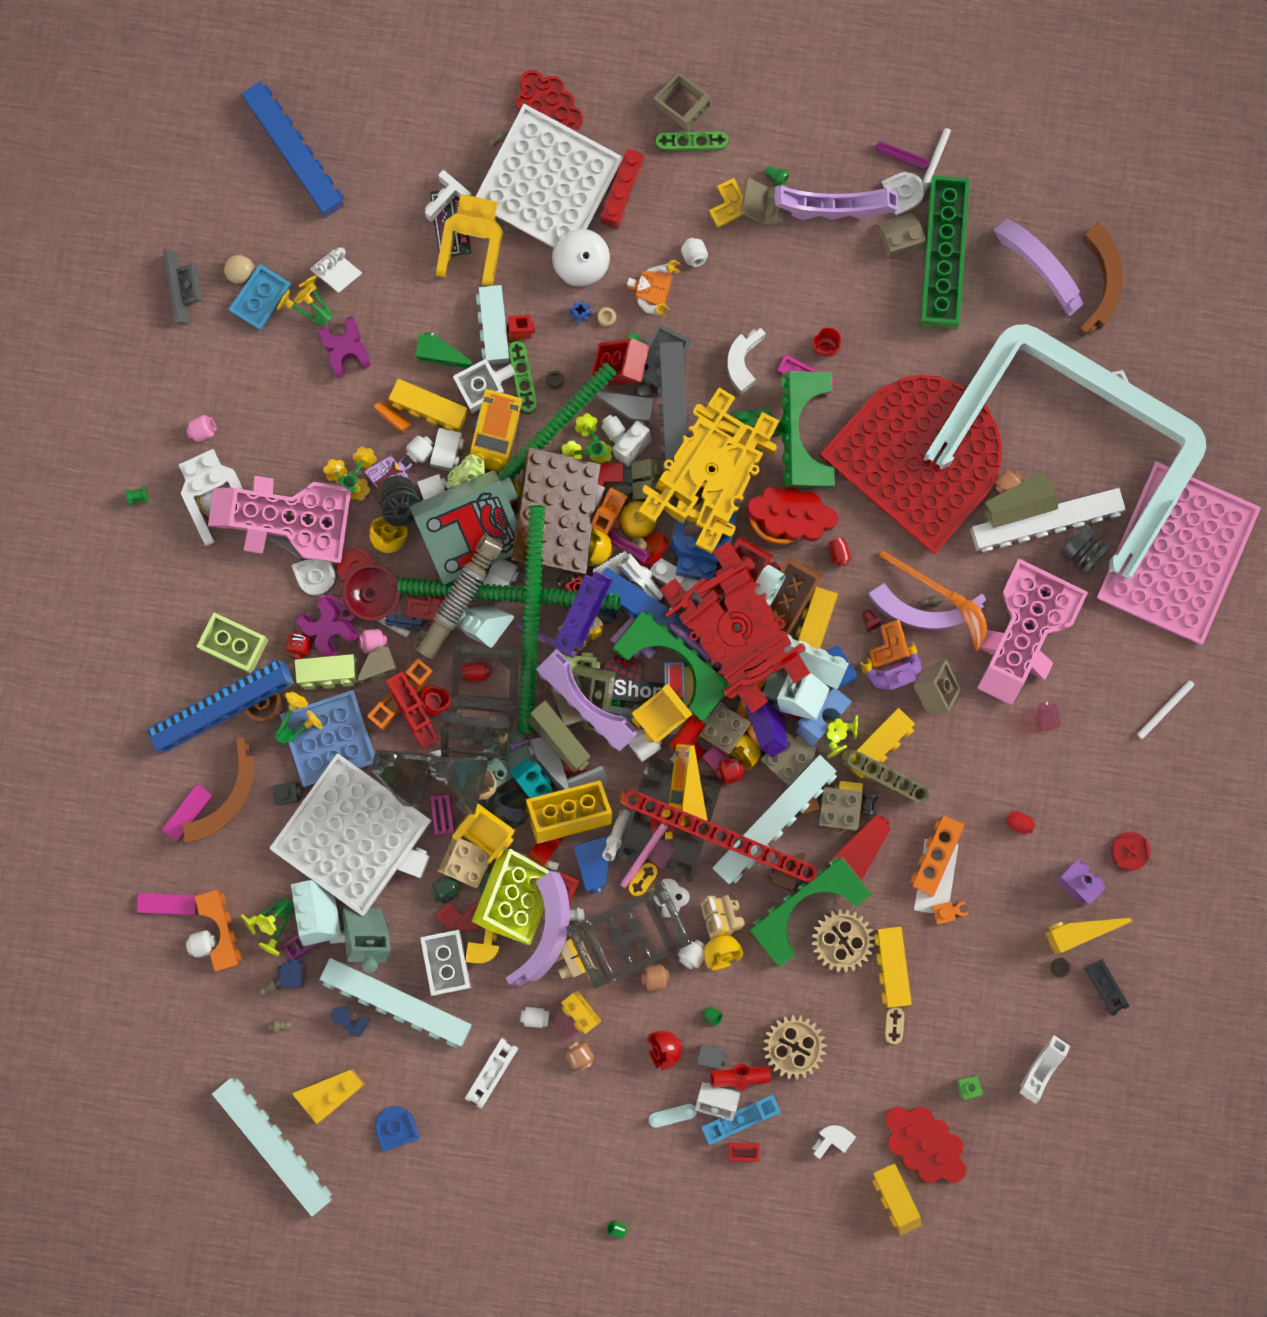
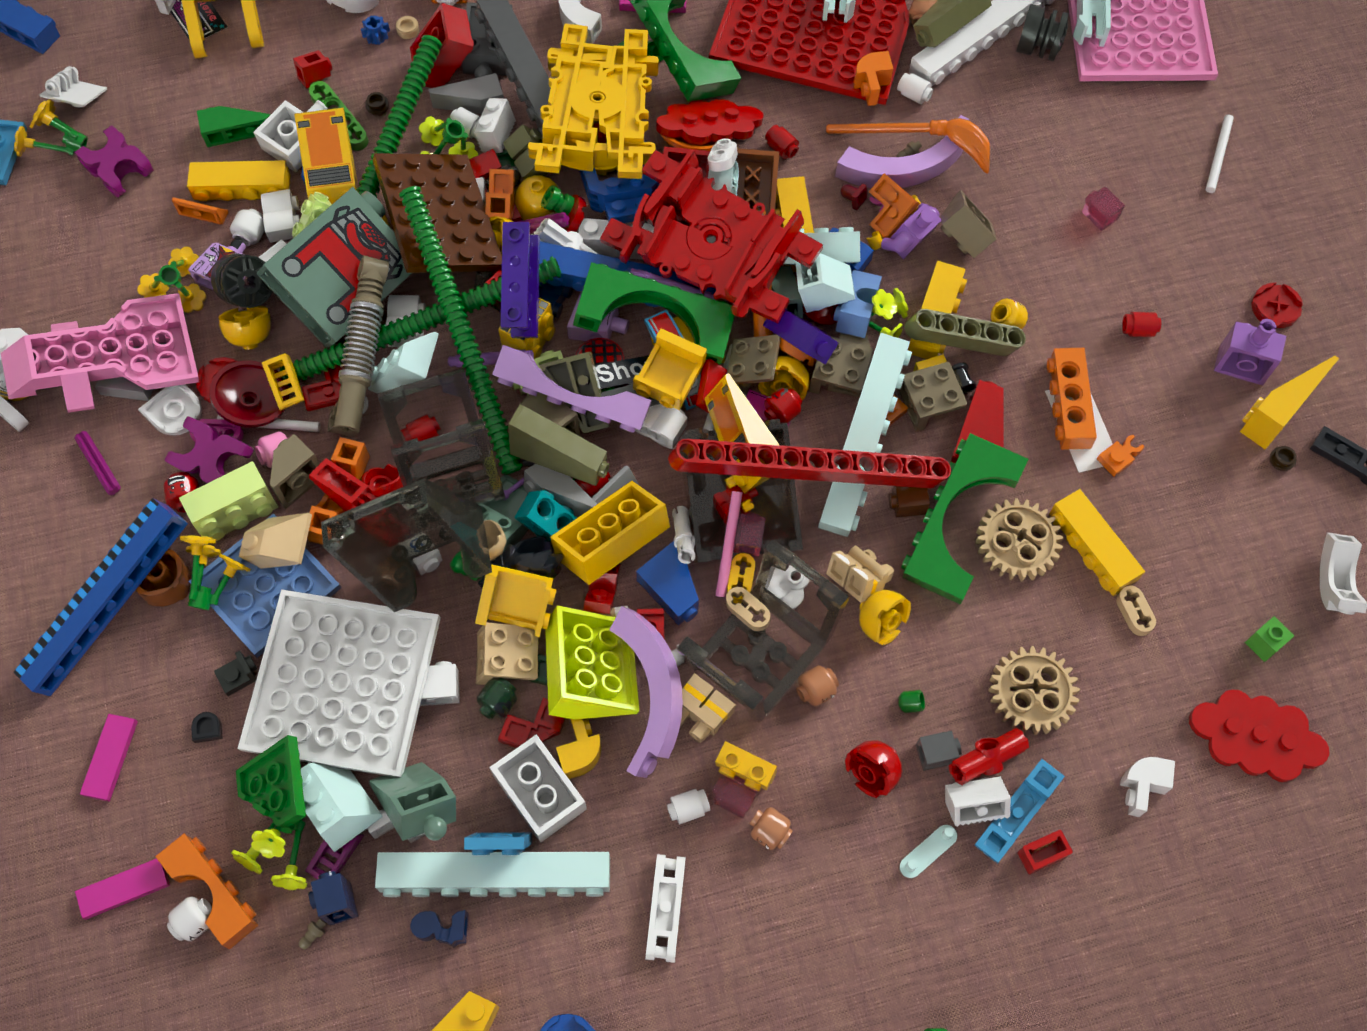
camera: 25 degrees left, 15 degrees down
dark orange arch [183,738,254,843] -> none
yellowish green brick [196,613,269,674] -> none
dark tan piece [269,1020,291,1033] -> none
dark blue axle [385,614,423,630] -> none
dark pink tile [430,794,454,835] -> none
light aqua brick [476,285,510,365] -> none
white head [678,939,705,970] -> none
yellow wedge [872,1163,922,1236] -> none
bright pink piece [977,559,1088,705] -> none
none -> magenta axle [74,431,121,495]
none -> black tile [191,712,223,743]
none -> green plate [236,735,306,828]
none -> tan slope [239,513,312,569]
none -> yellow slope [261,353,304,410]
none -> dark azure plate [464,832,532,855]
none -> green wheel [541,185,575,216]
none -> white plate [708,139,738,172]
none -> tan beam [726,587,771,631]
none -> orange brick [853,51,893,106]
none -> white brick [897,73,933,104]
none -> yellow head [991,298,1028,330]

